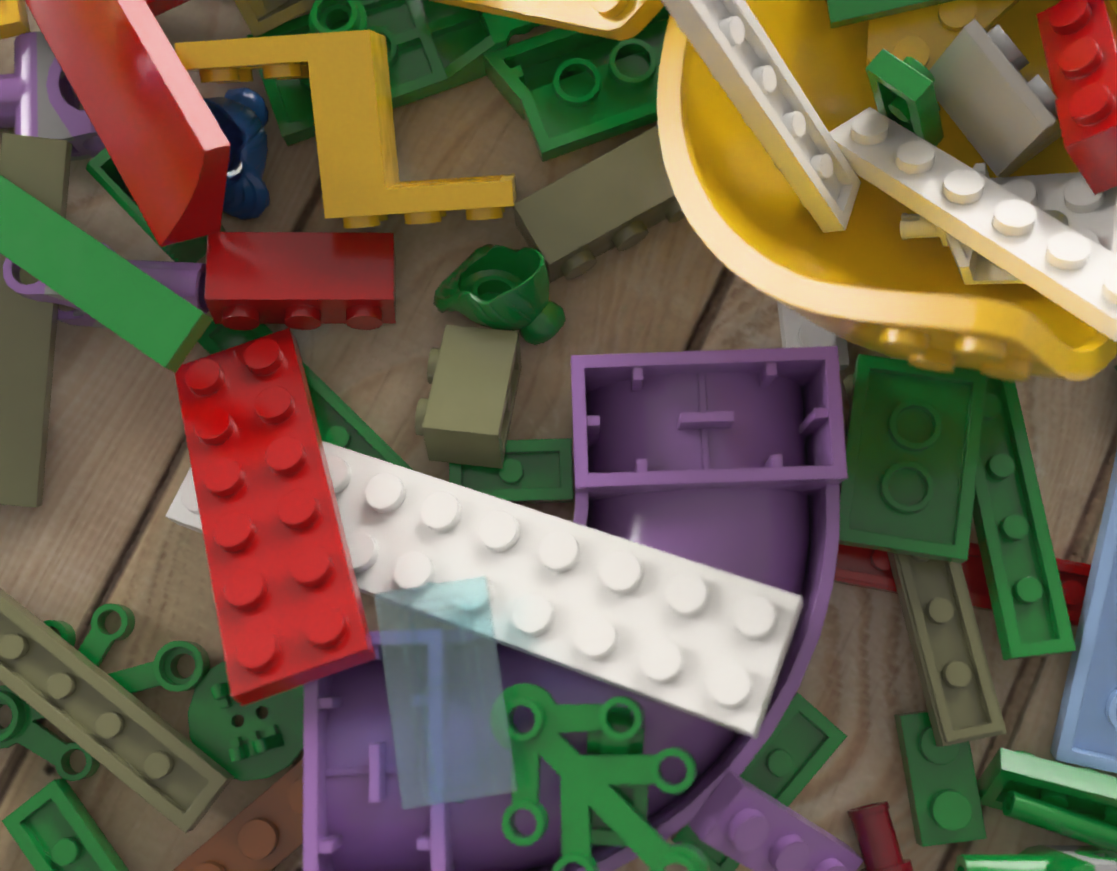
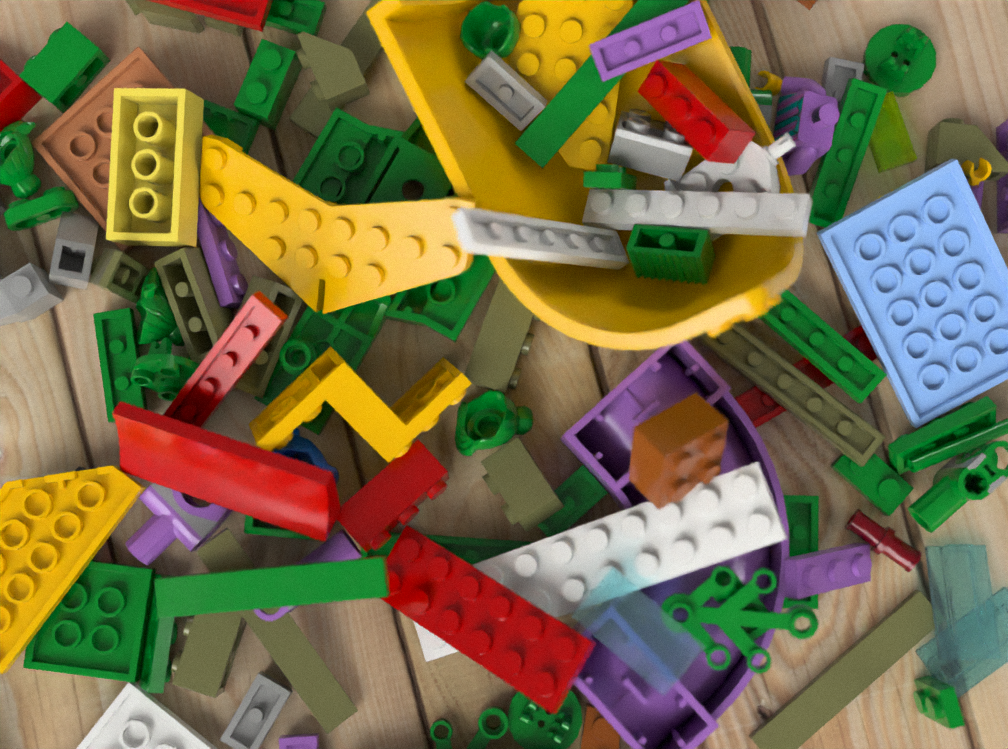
camera: 45 degrees left, 5 degrees up
green plate [839,354,988,563] -> none
none -> green brick [626,223,715,285]
none -> dark orange brick [628,393,729,510]

